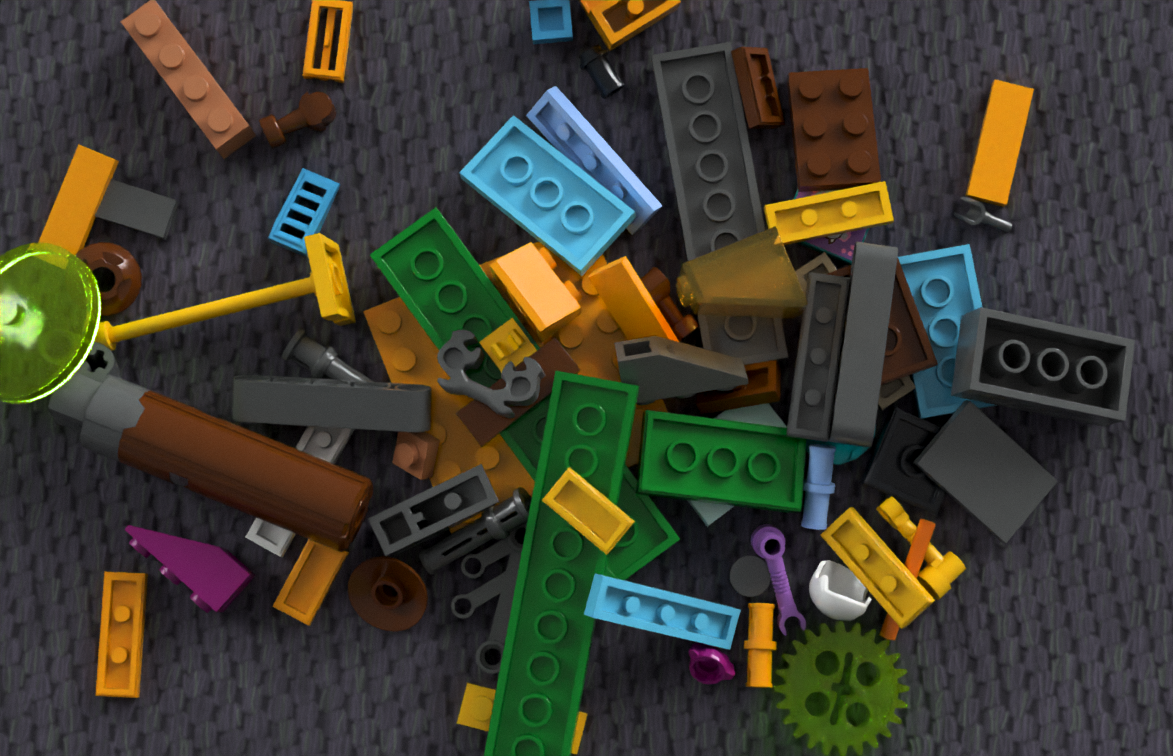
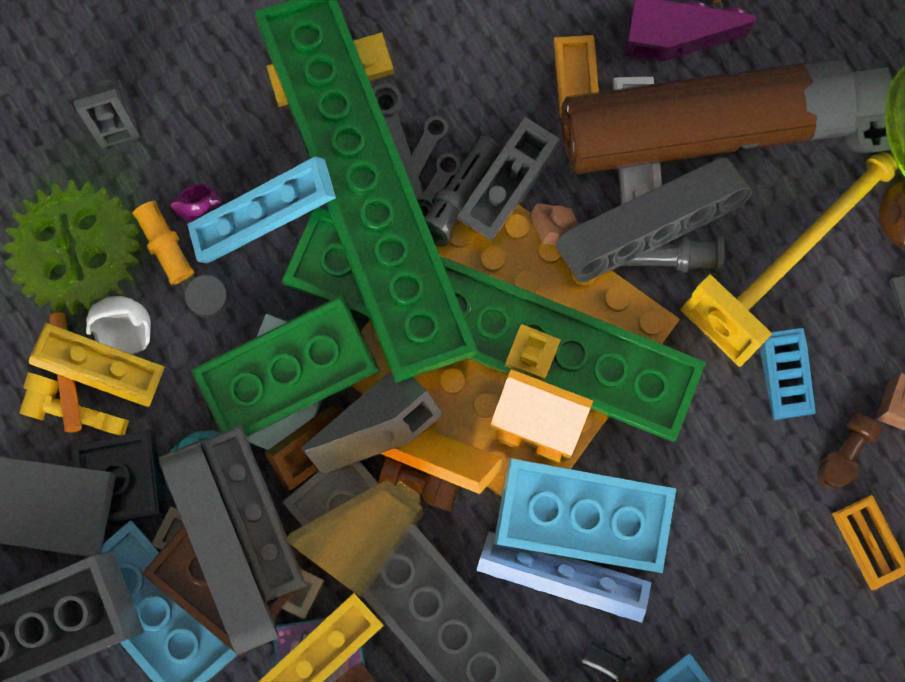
camera: 145 degrees right, 5 degrees down
reddish brown dish [348,556,428,632] -> none
dark grey helmet [437,330,545,418] -> none
reddish brown tile [456,337,581,447] -> none
yellow tile [542,467,635,555] -> none
medium lavender brick [750,524,806,636] -> none
light blue pin [801,443,836,530] -> none

